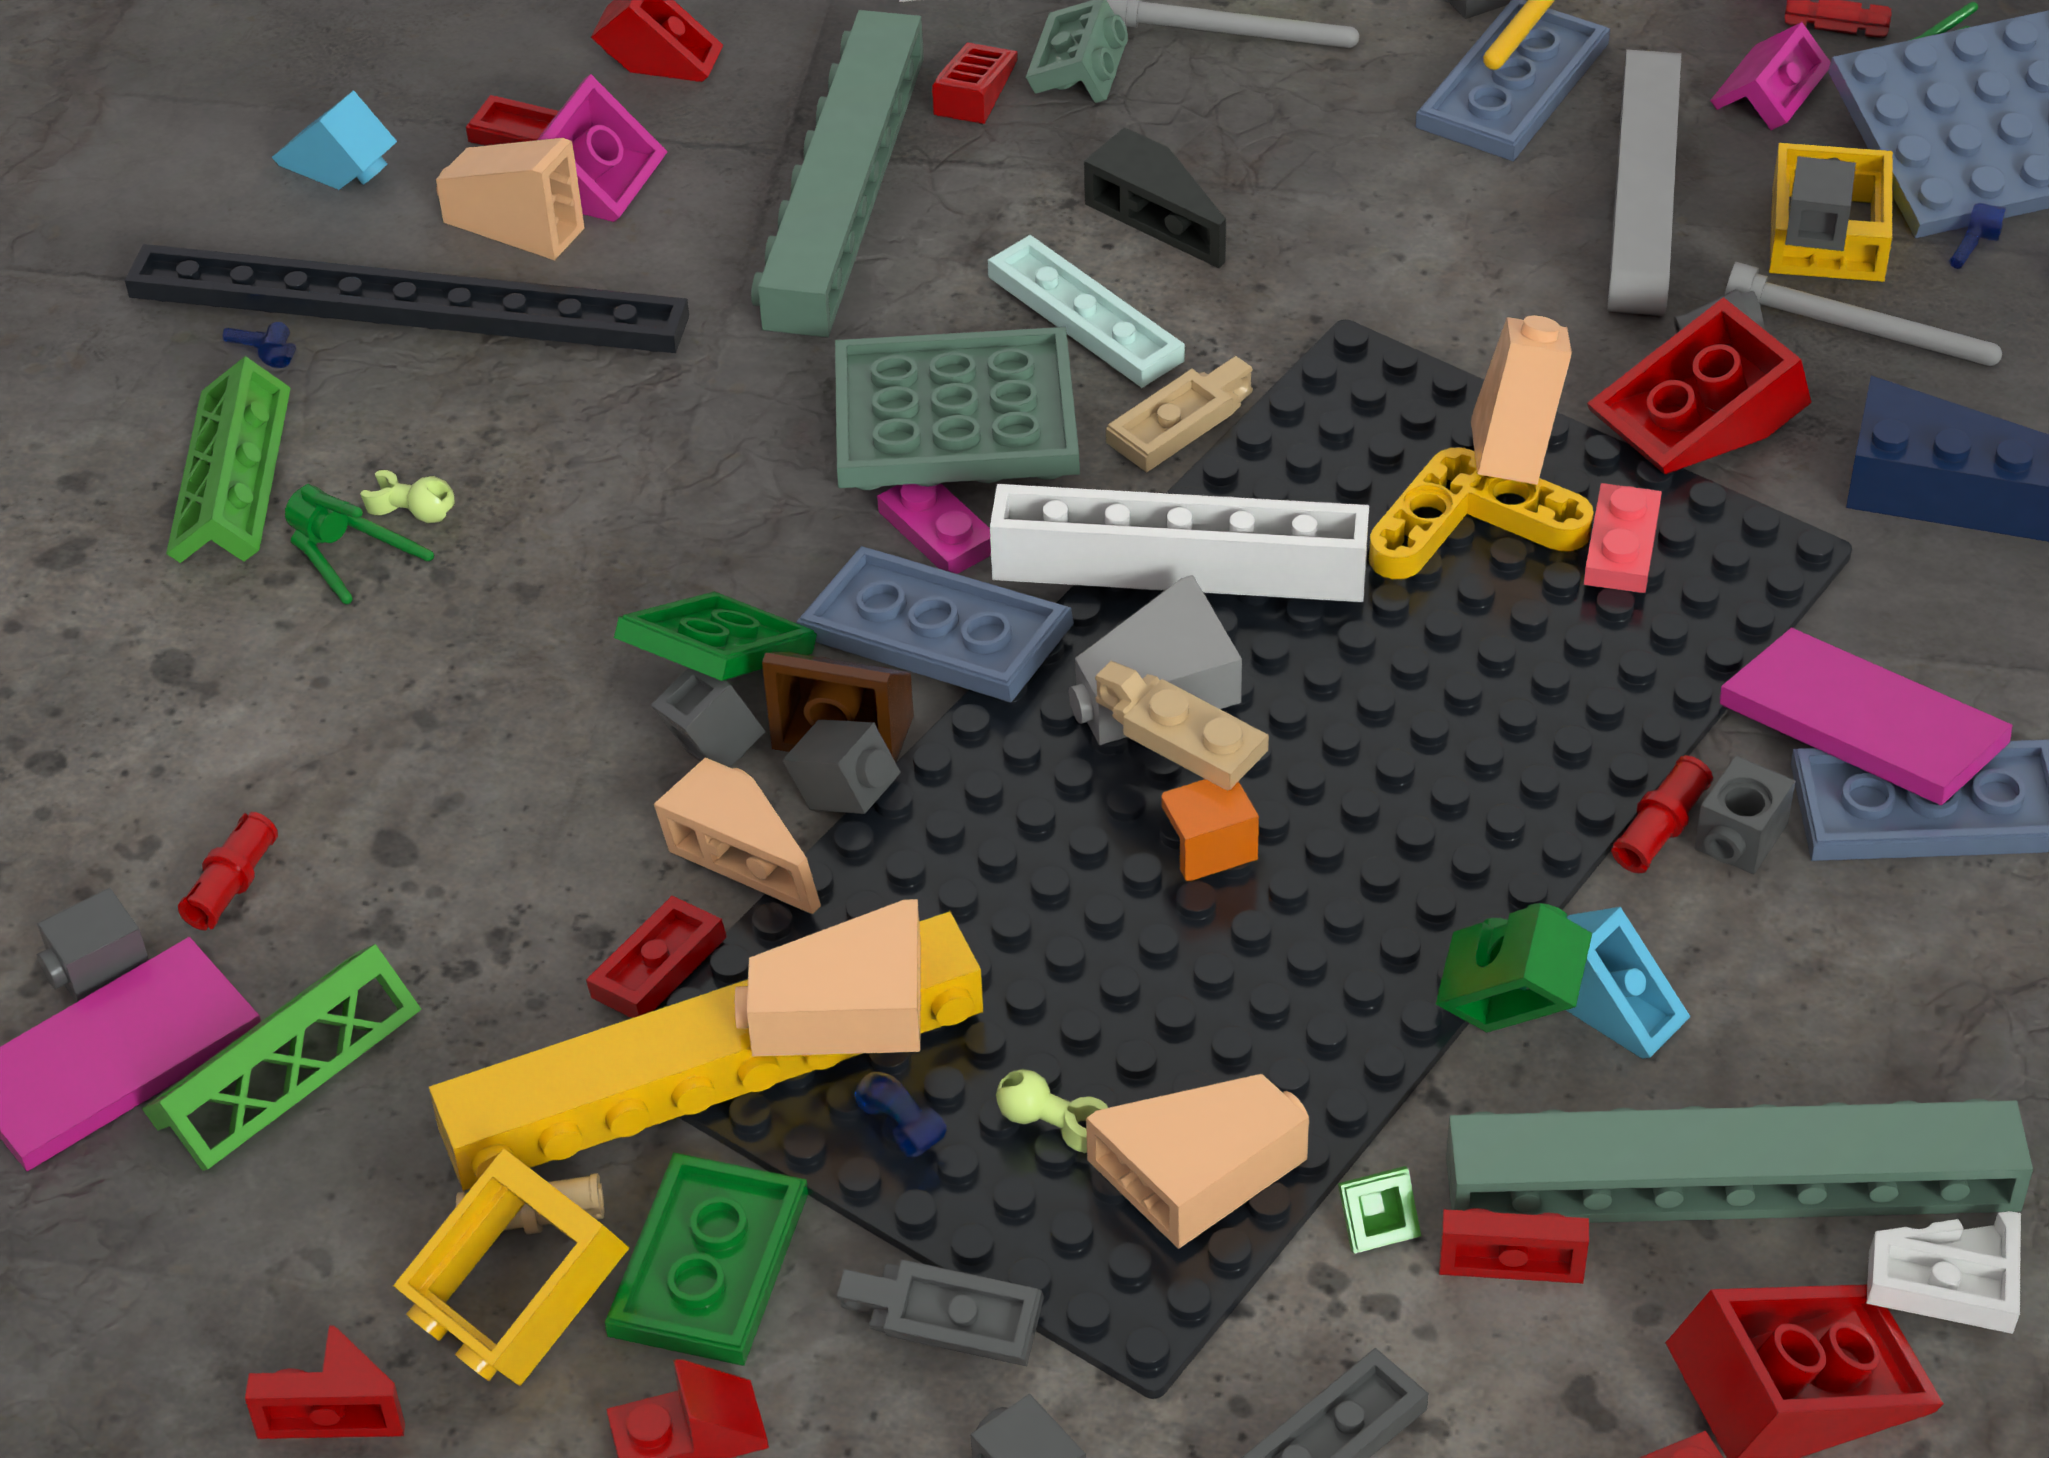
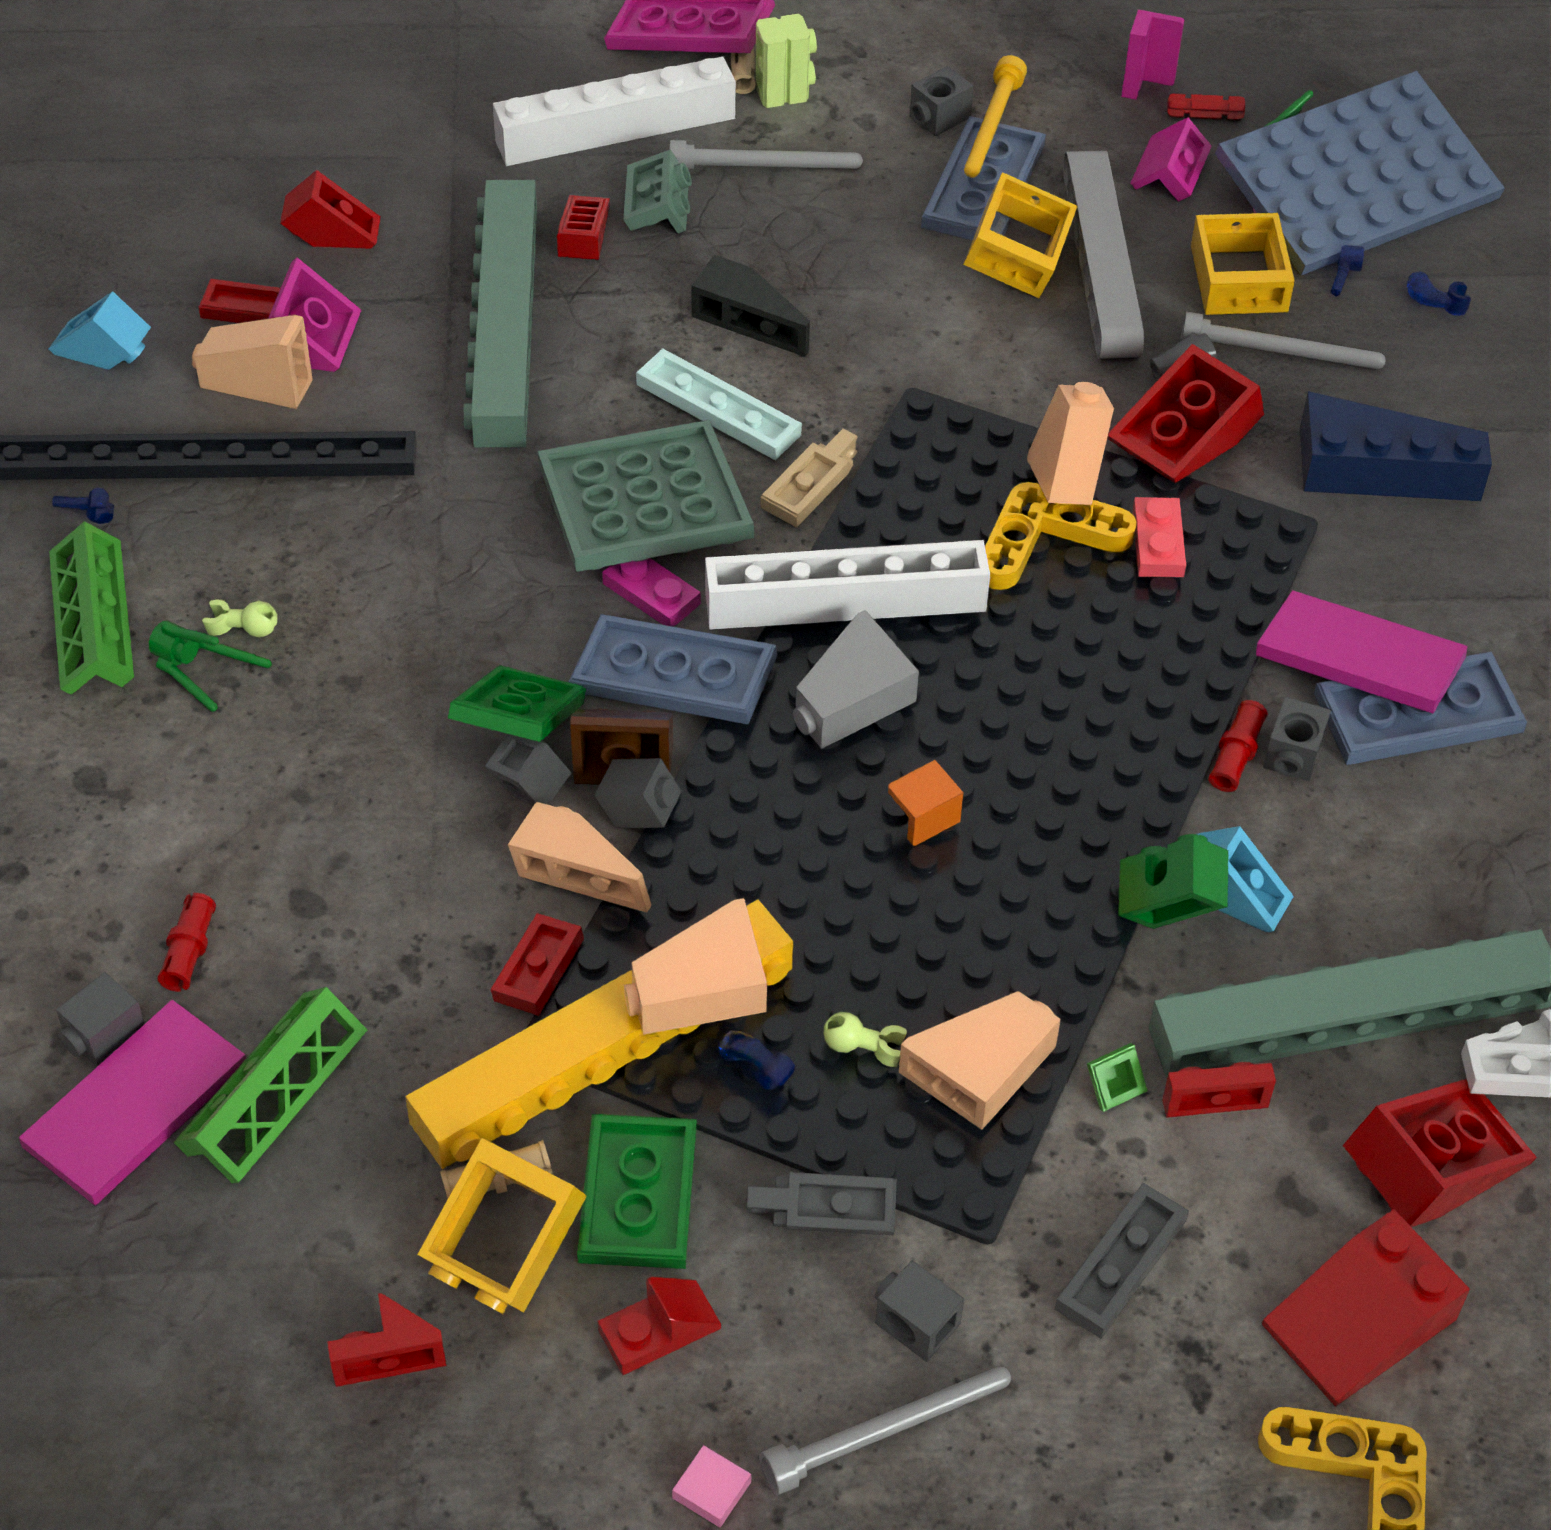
camera: 15 degrees left, 5 degrees up
tan hinge [1095,661,1269,791] -> none
dark grey brick [1785,156,1856,251] -> none
none -> yellow window [963,172,1077,298]

